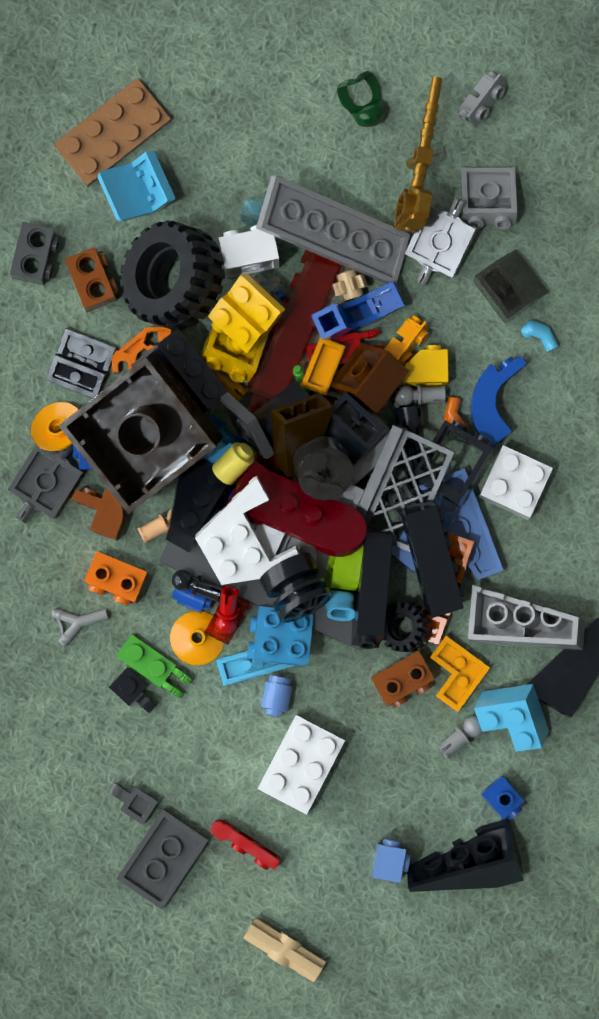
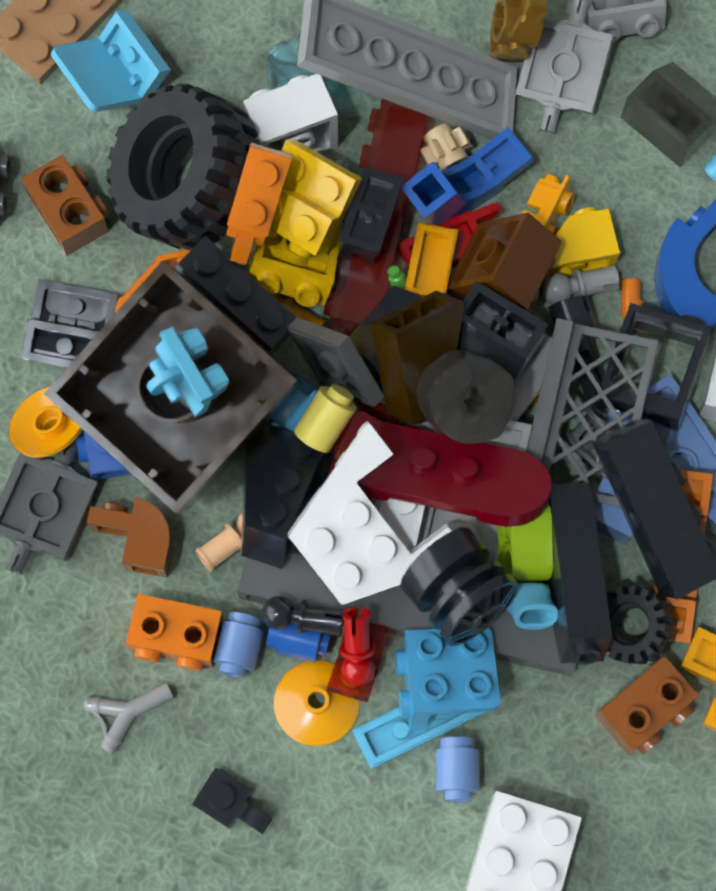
camera: 10 degrees left, 10 degrees down
bright green hinge [116,634,193,699] -> none
none -> medium azure hips [147,327,229,417]
none -> medium blue brick [212,612,264,678]
none -> orange hinge [226,142,292,265]
none -> black hinge [339,167,403,265]

